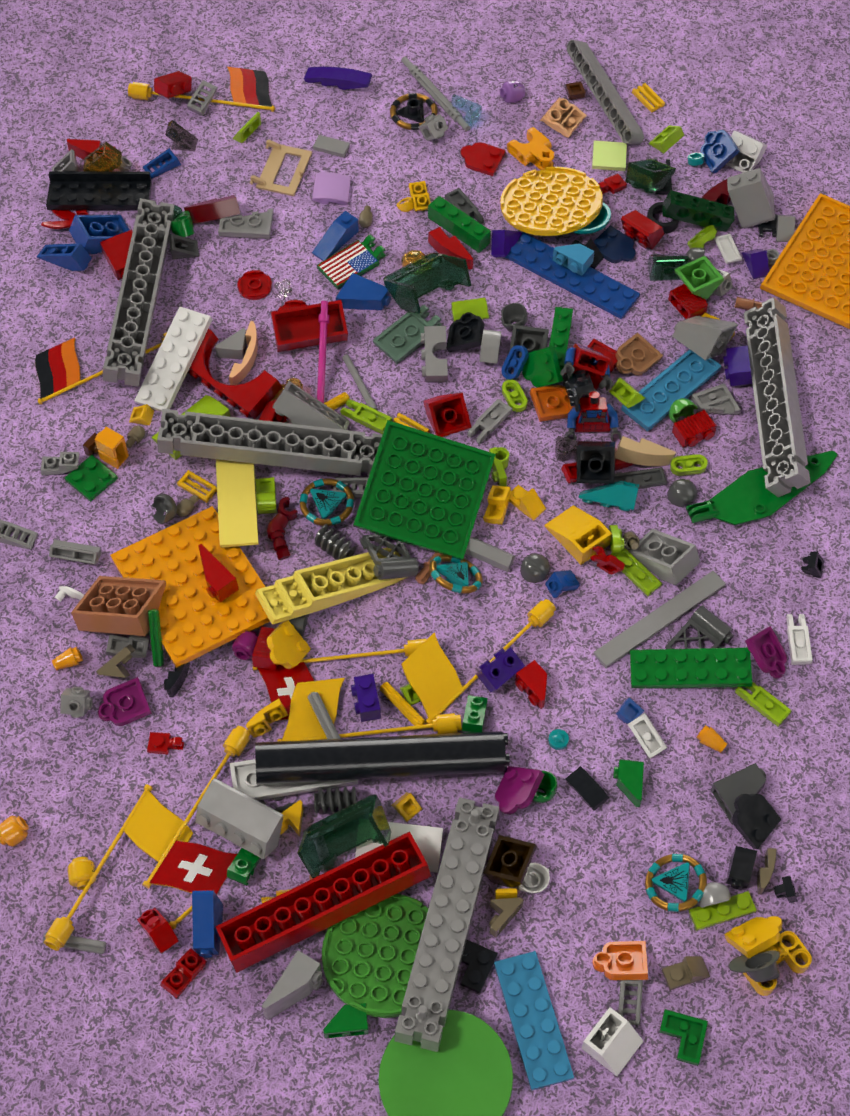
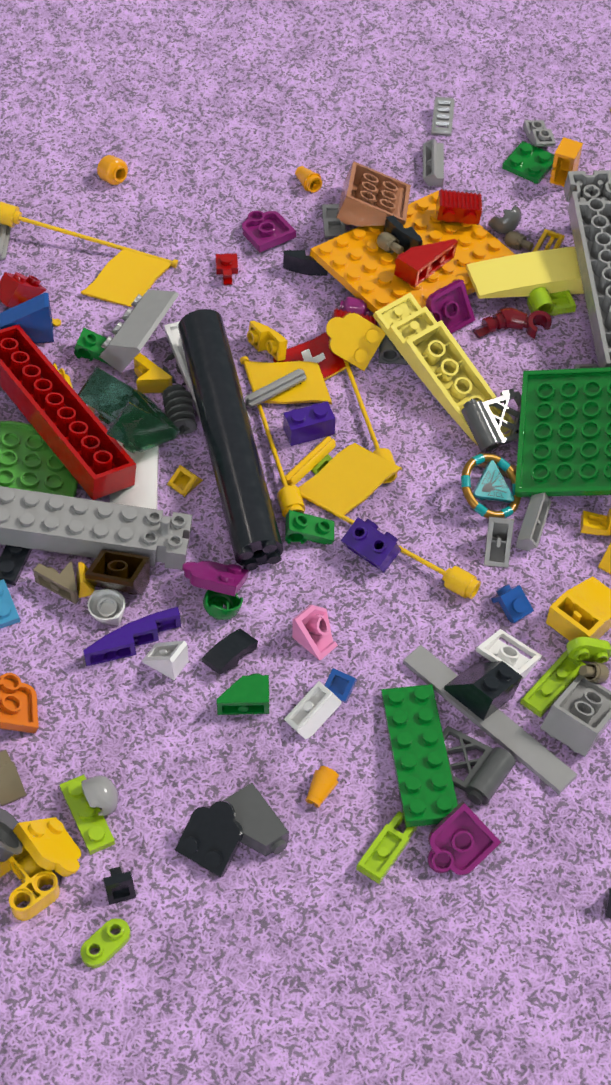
camera: 80 degrees right, 5 degrees down
white bar [54,586,84,602] -> none
light grey brick [60,687,93,718] -> none
yellow head [67,857,96,890] -> none
dark tan slope [96,644,135,678] -> none
red flag [142,725,251,895] -> none
green axle [148,609,164,667] -> none
piece [299,478,355,526] -> none
dark grey piece [315,524,357,560] -> none
red slope [515,660,547,709] -> none
dark grey hair [520,553,550,583] -> none
teal tile [548,729,569,750] -> none
red plate [590,546,625,574] -> none
piece [645,854,707,912] -> none
black slope [726,846,757,890] -> none
dark tan slope [757,848,776,895] -> none
white hinge [786,614,812,665] -> none
none -> lime plate [80,918,131,968]
none -> dark purple slope [83,607,181,666]
none -> white slope [141,641,189,680]
none -> bright pink slope [292,605,338,661]
none -> dark tan cylinder [377,232,404,254]
none -> black slope [384,215,423,252]
none -> magenta plate [426,279,475,334]
none -> red brick [436,189,482,225]
none -> black slope [444,661,523,721]
none -> white slope [476,629,542,679]
none -> light grey slope [484,516,514,568]

